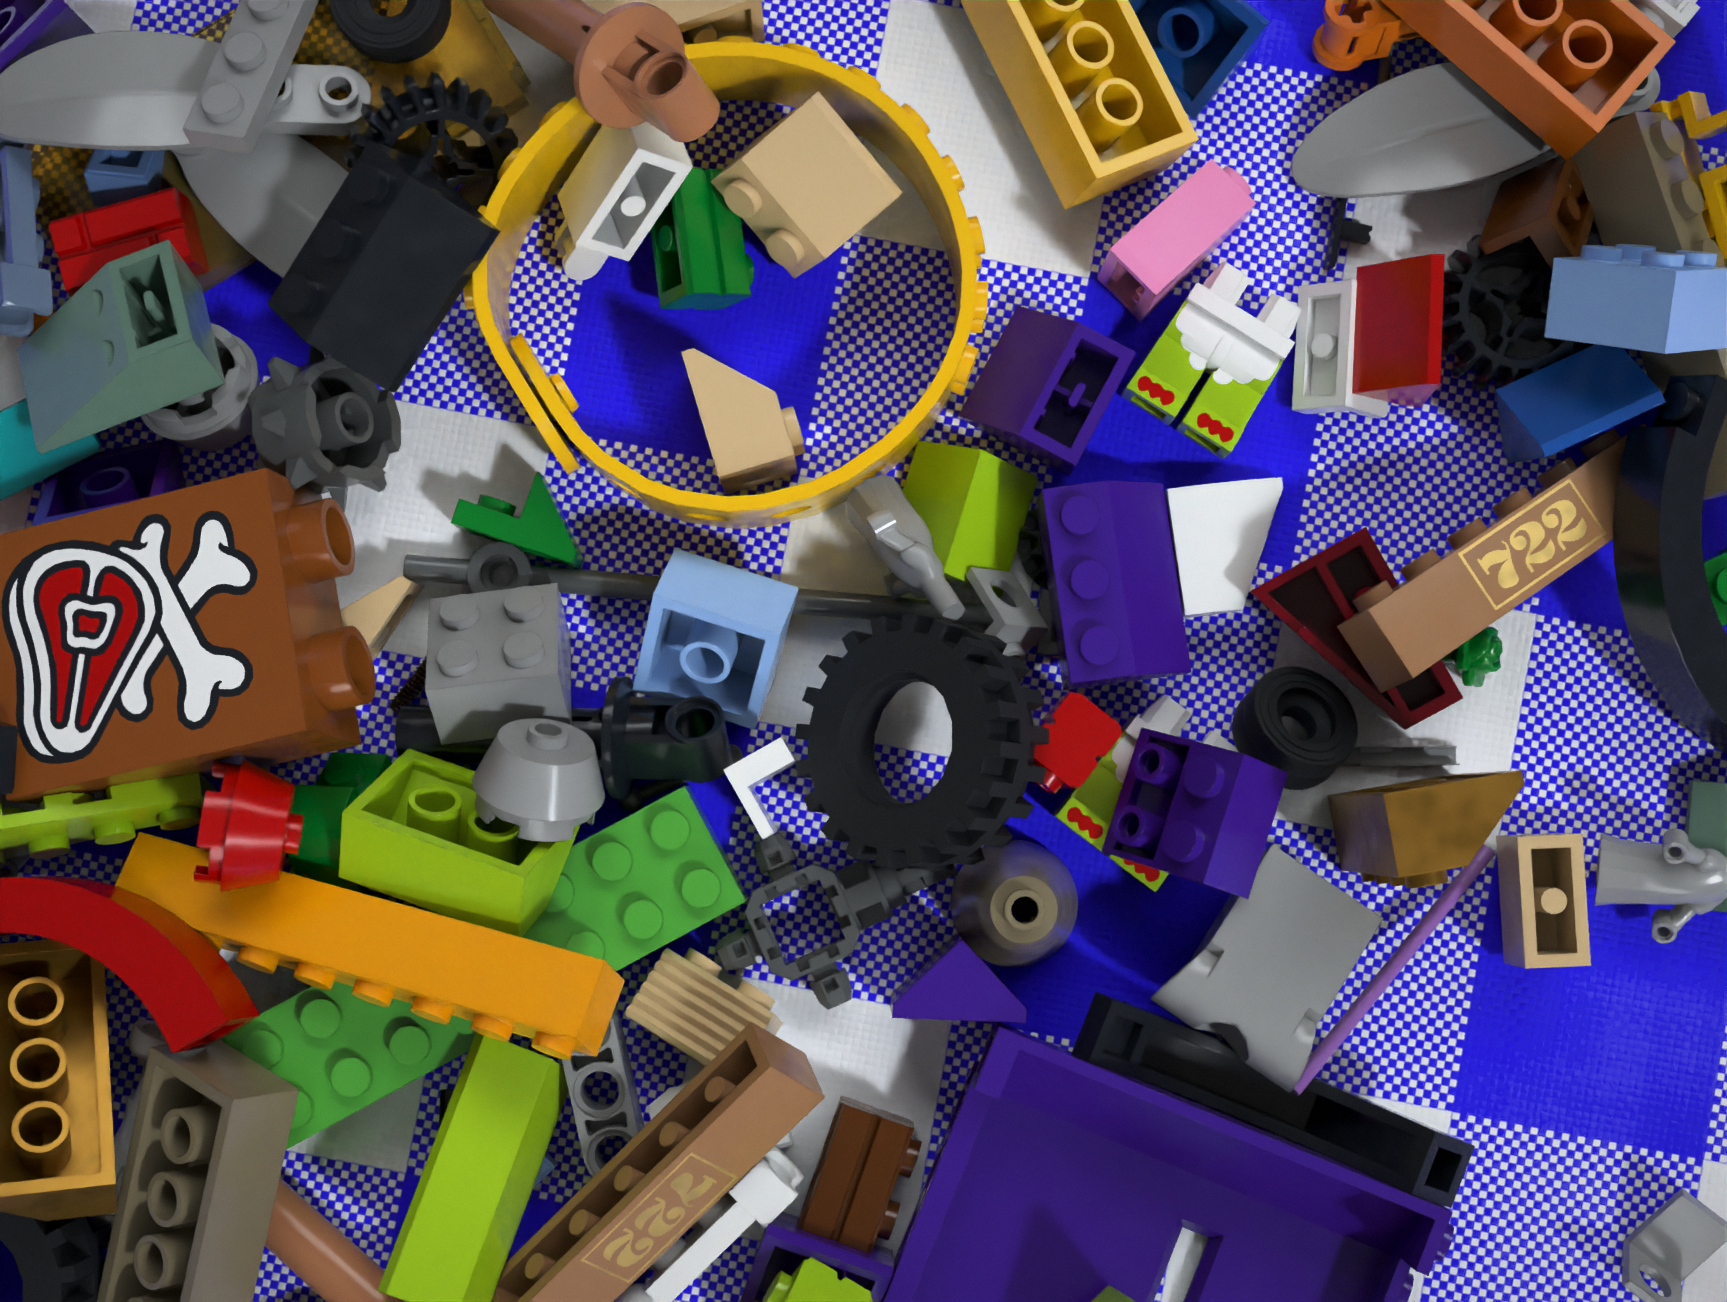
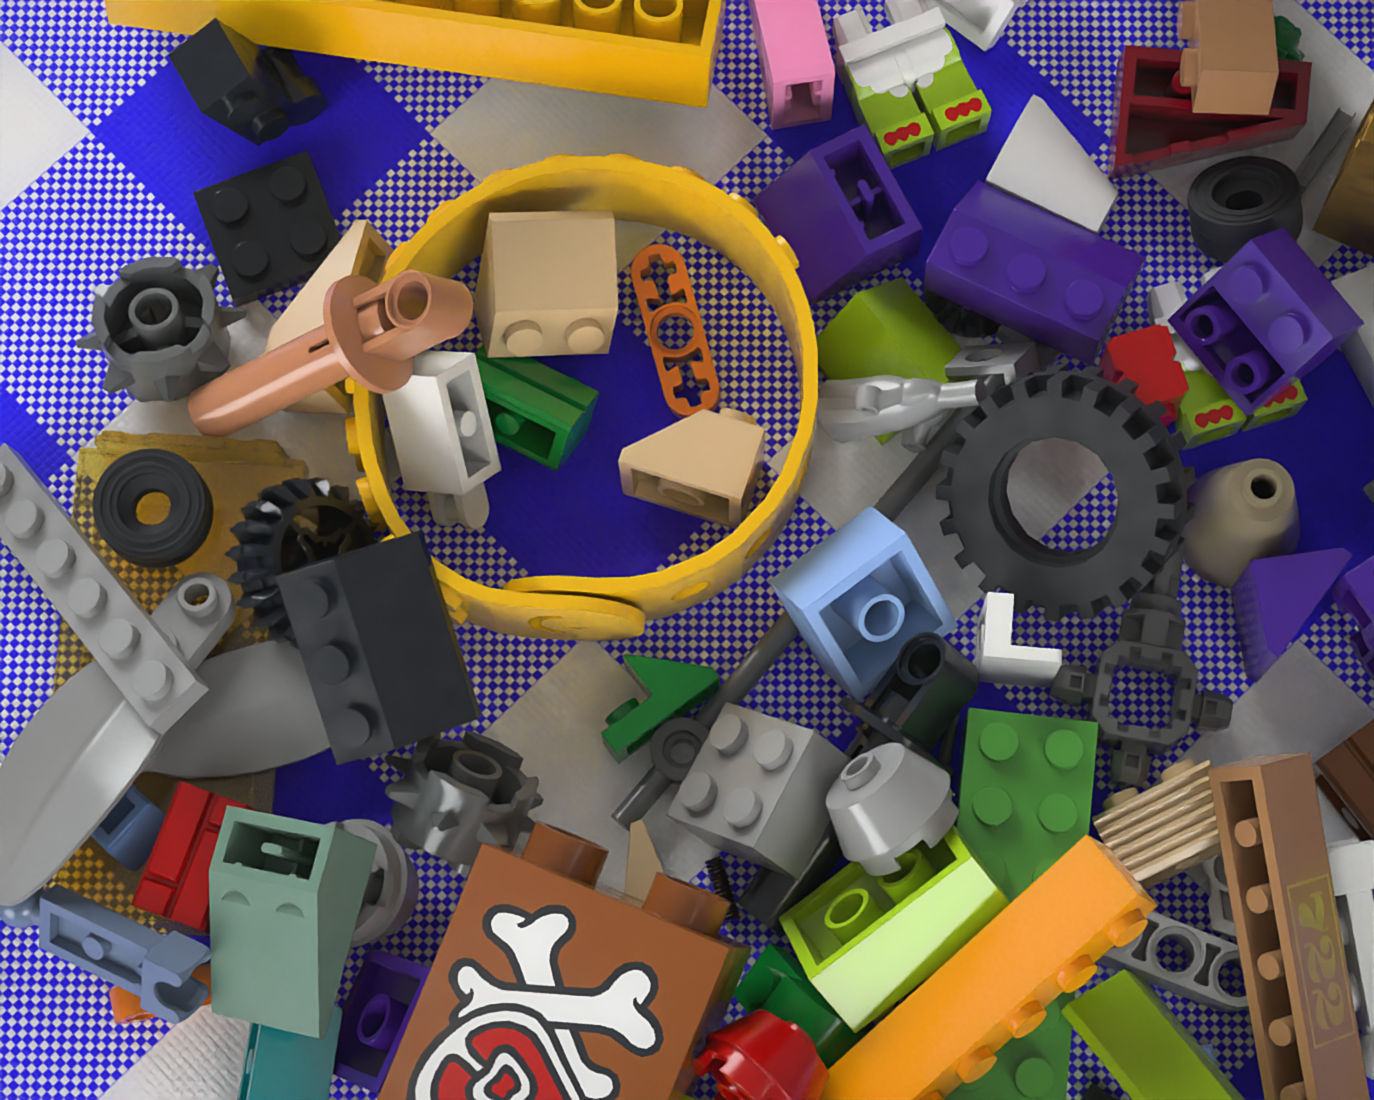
camera: 50 degrees left, 10 degrees down
none -> orange beam [631,244,721,419]

